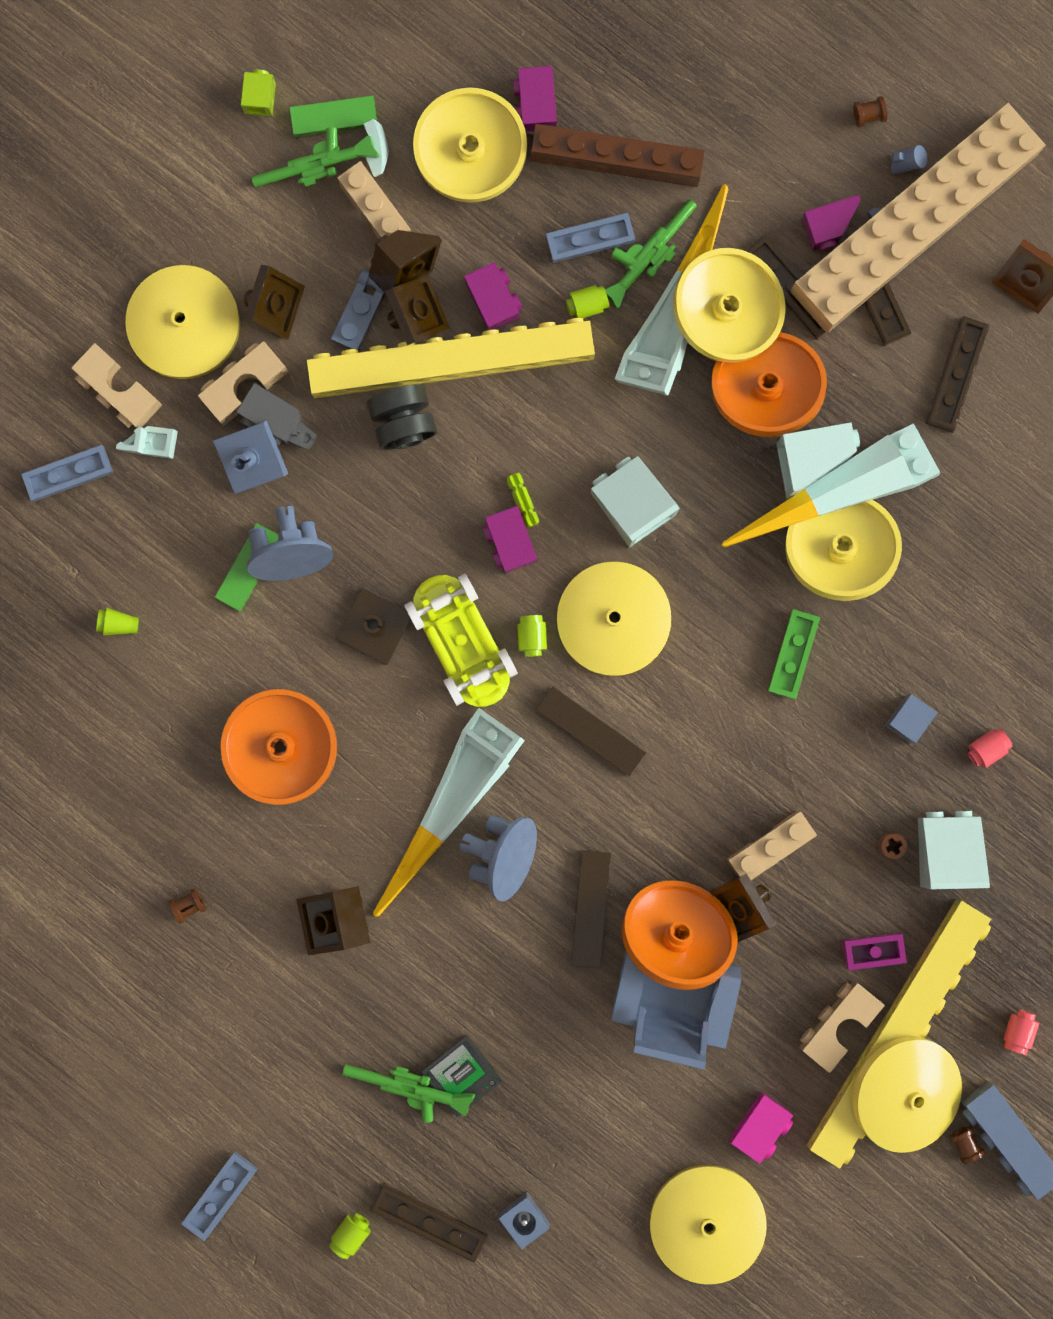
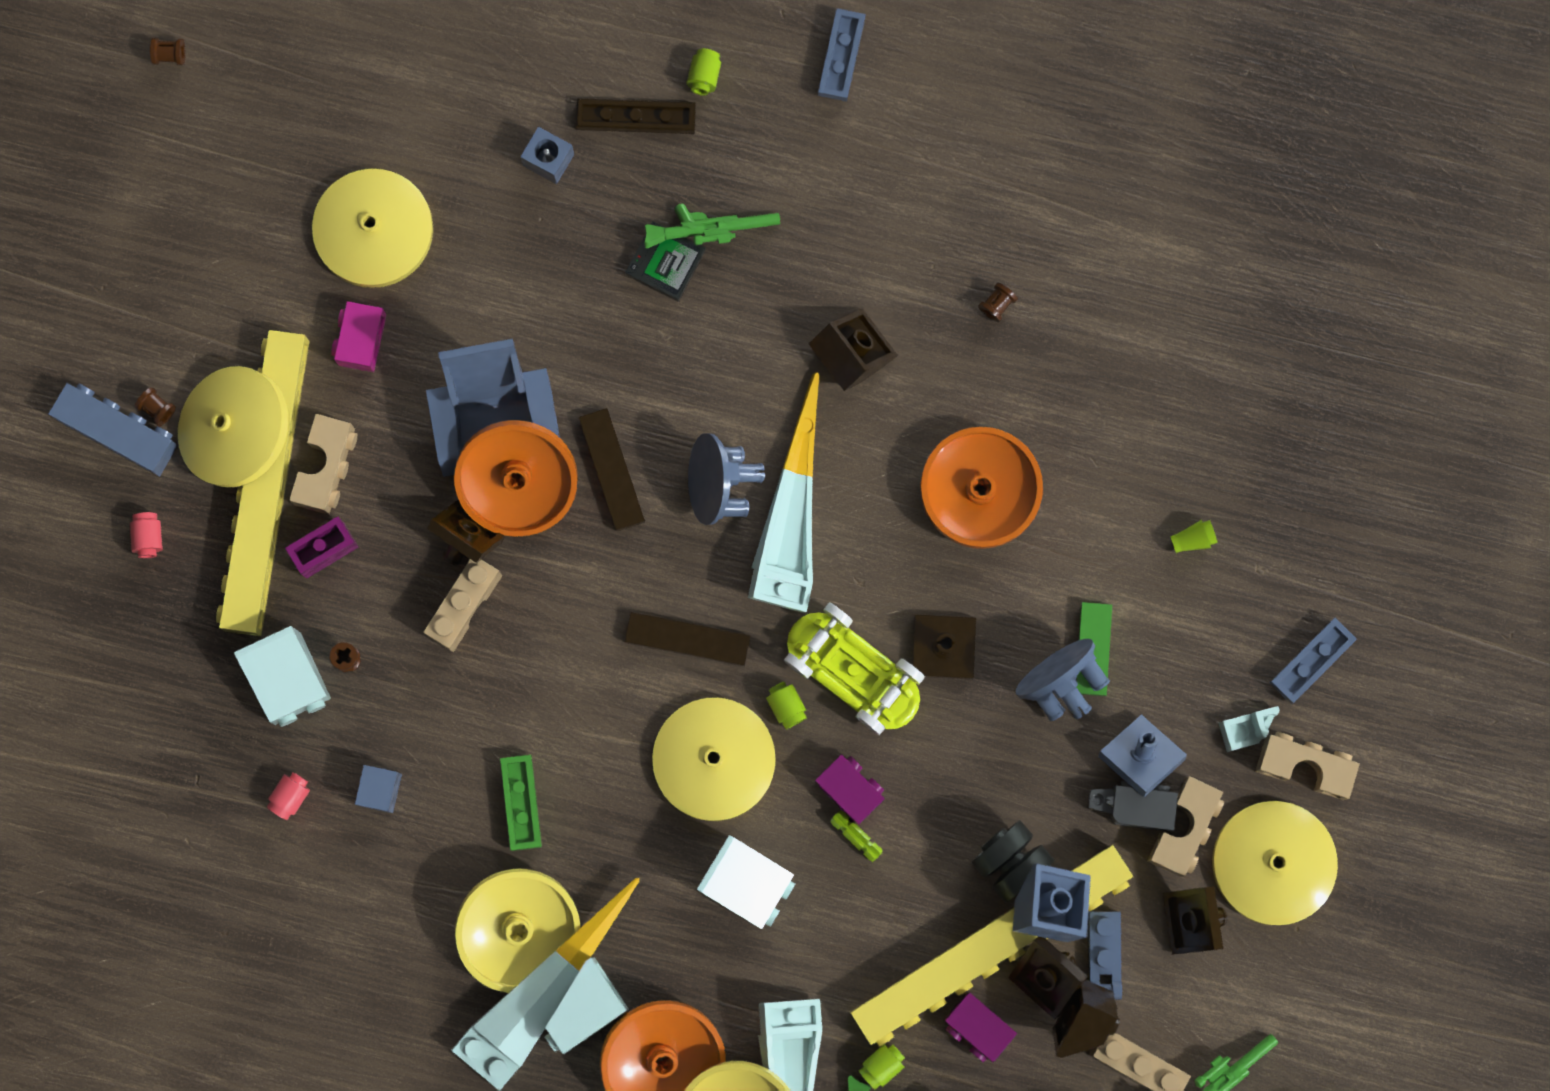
camera: 155 degrees right, 5 degrees down
none -> sand blue slope [1013,864,1091,942]

